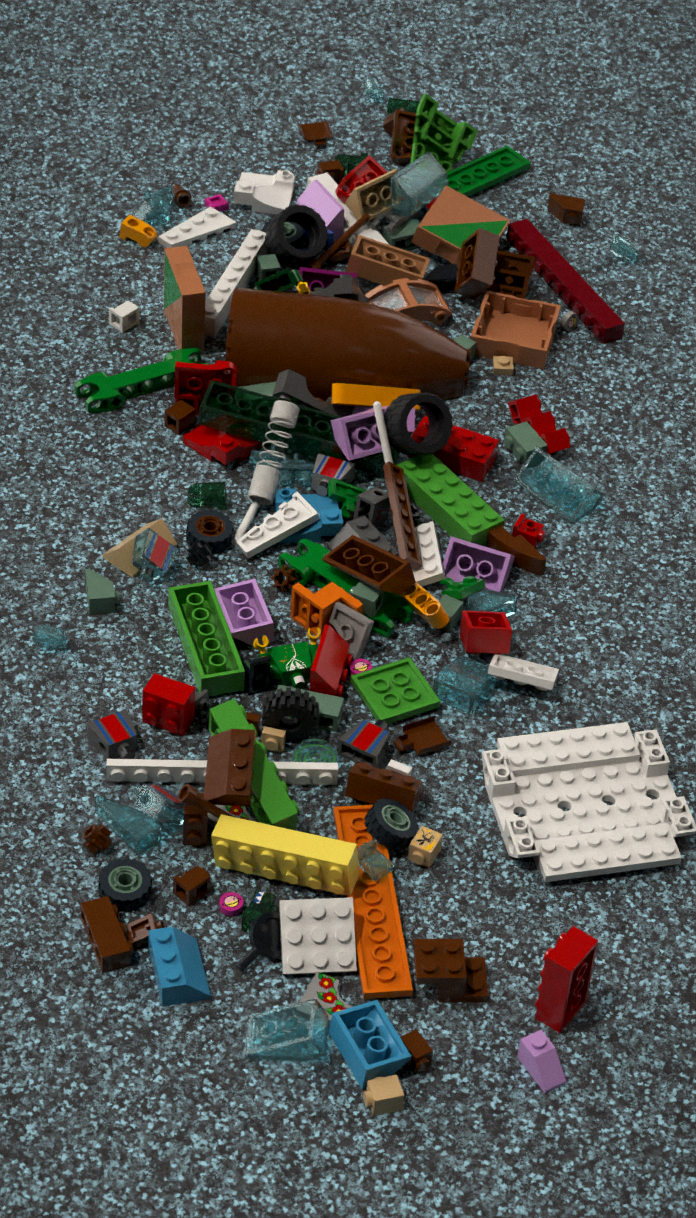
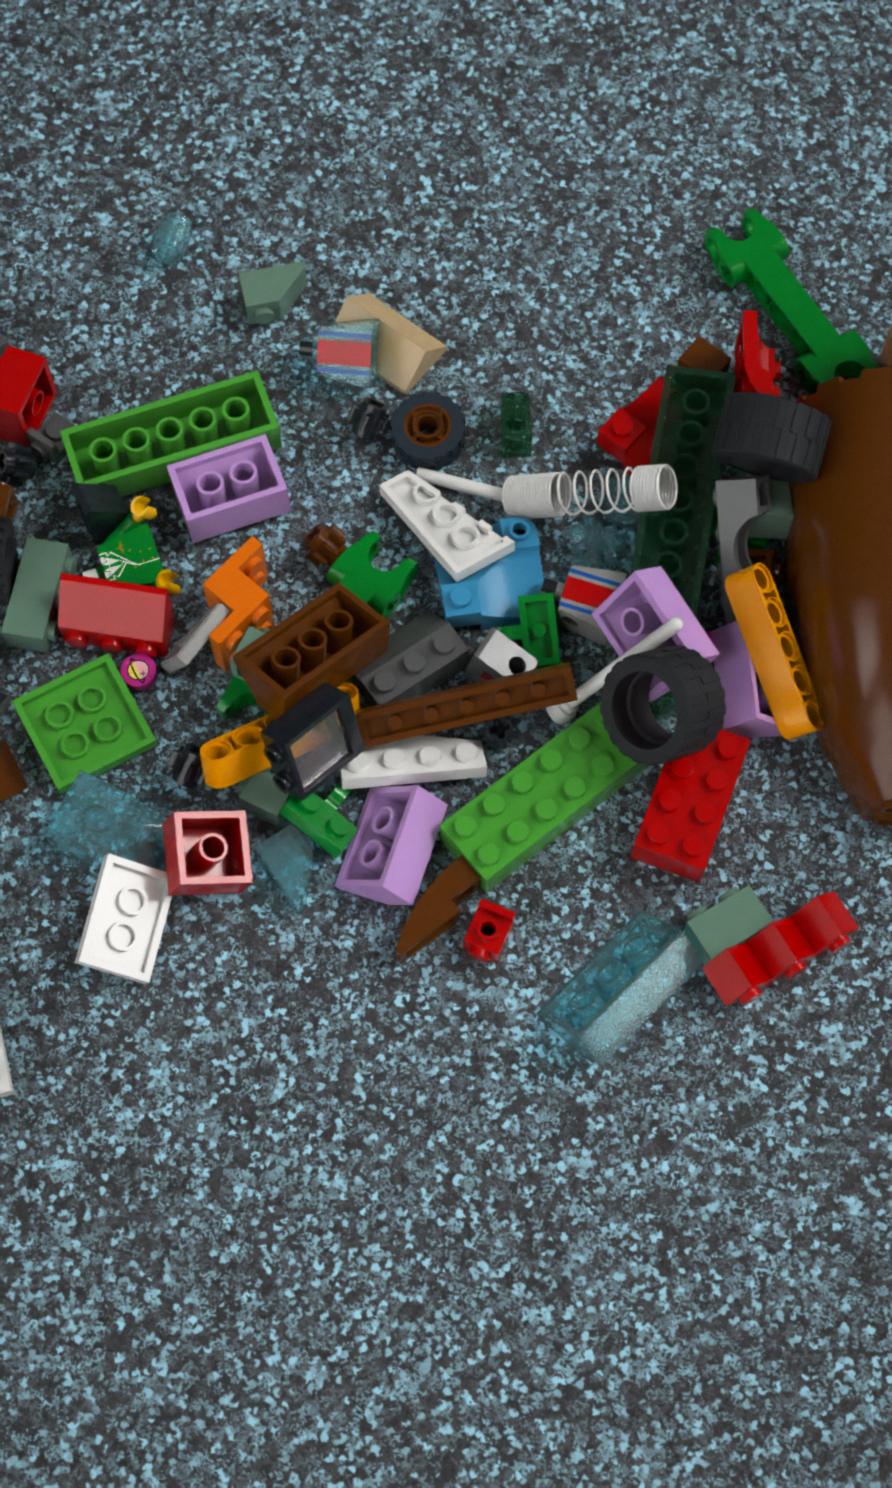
camera: 90 degrees right, 25 degrees up
none -> black gear [167,743,204,788]
none -> black window [260,682,365,801]
none -> black tyre [711,392,832,483]

